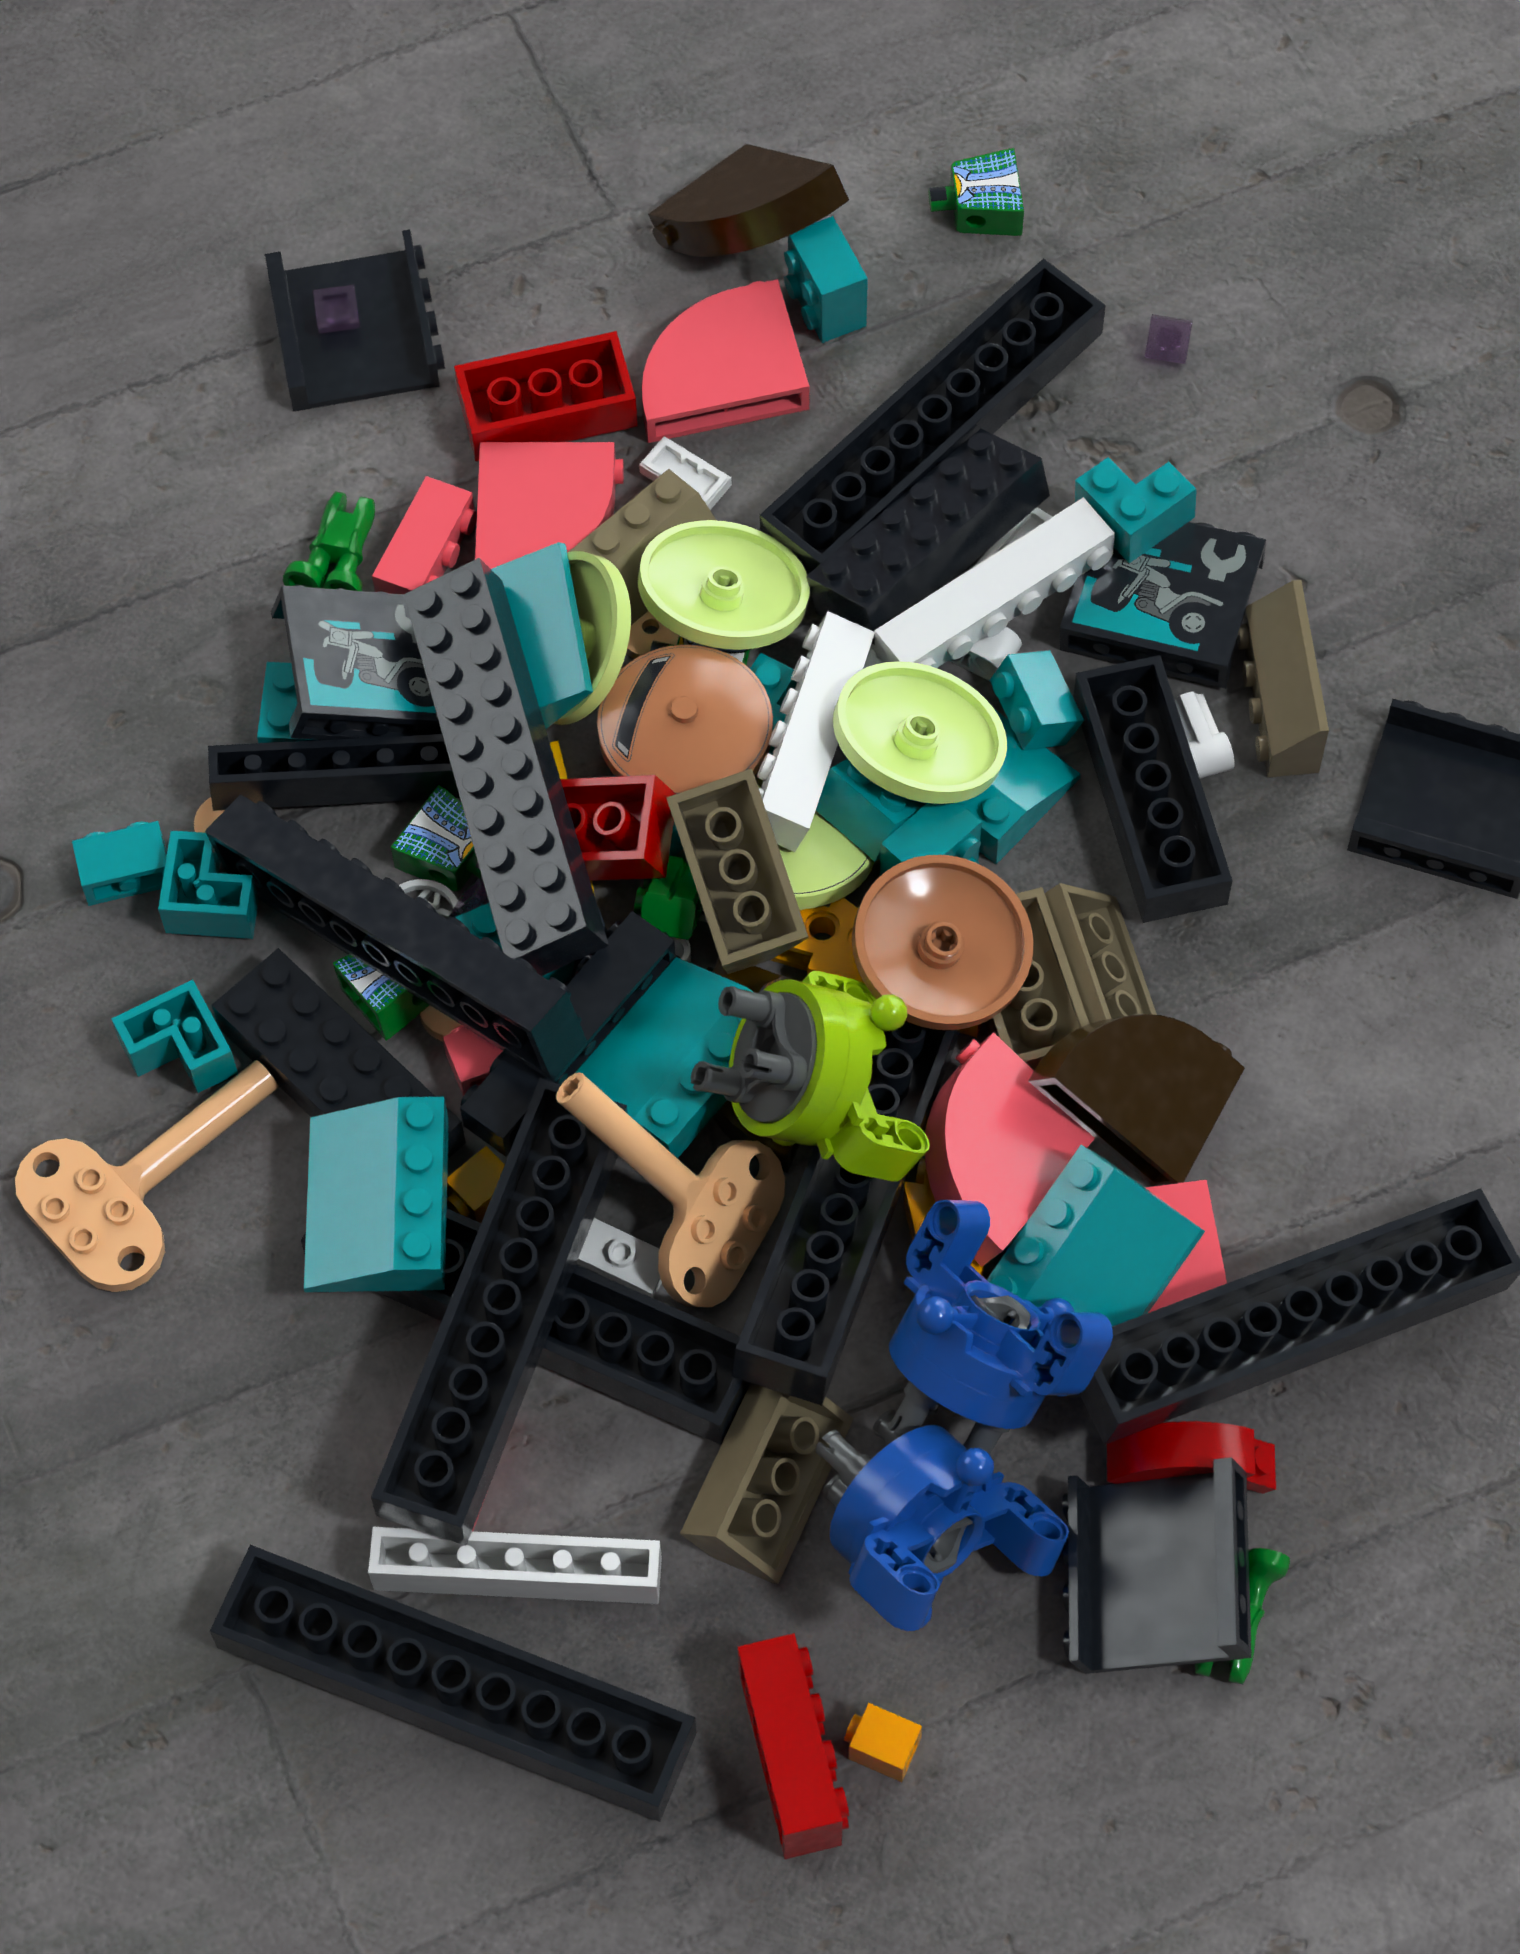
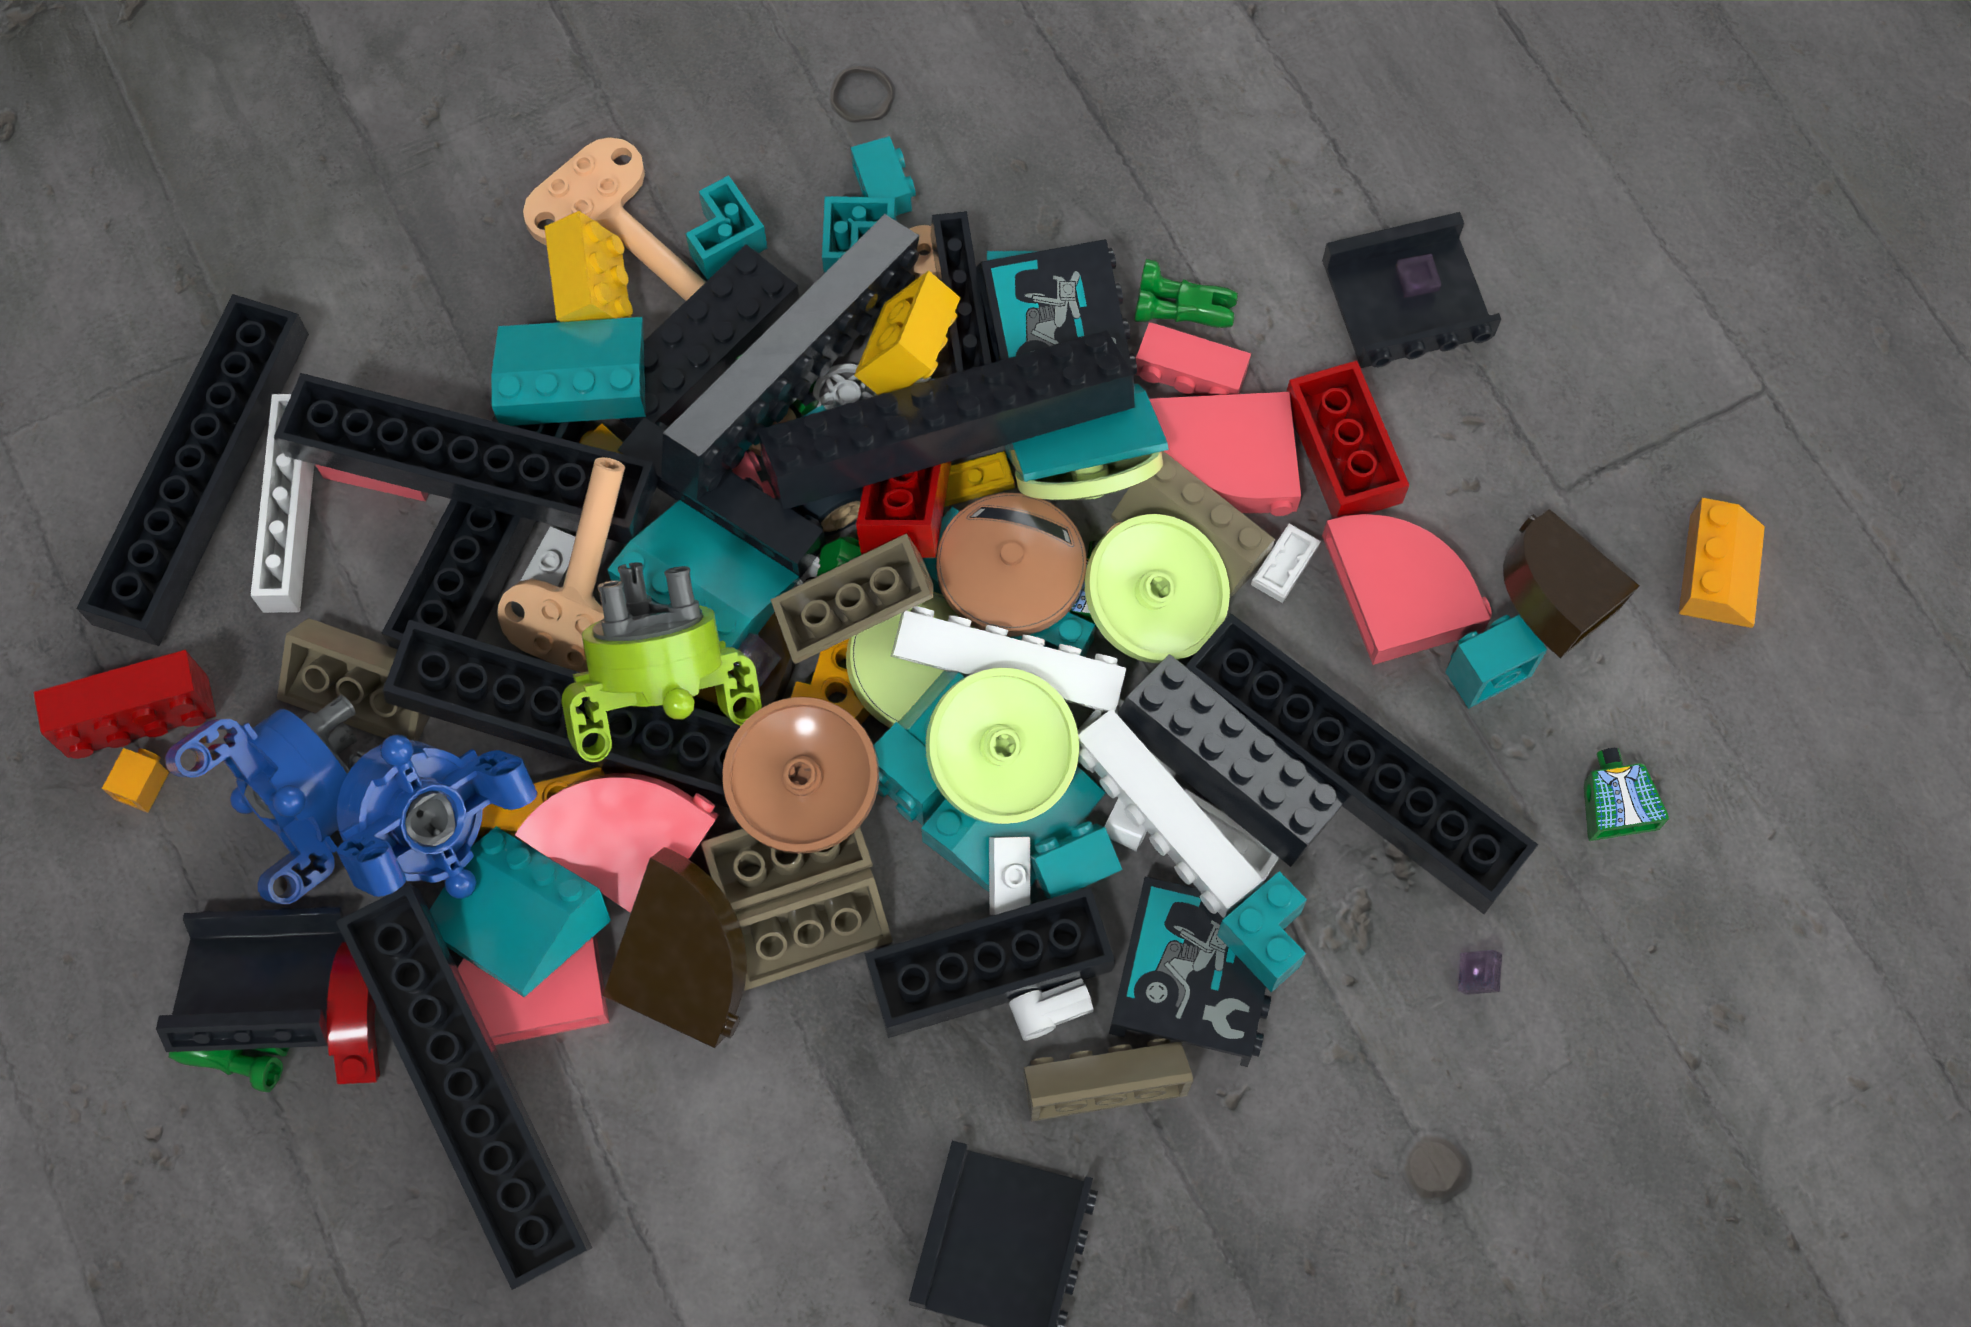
camera: 85 degrees right, 5 degrees up
none -> yellow brick [544,211,633,322]
none -> yellow brick [854,270,960,395]
none -> white plate [989,837,1030,915]
none -> light orange slope [1679,498,1765,628]

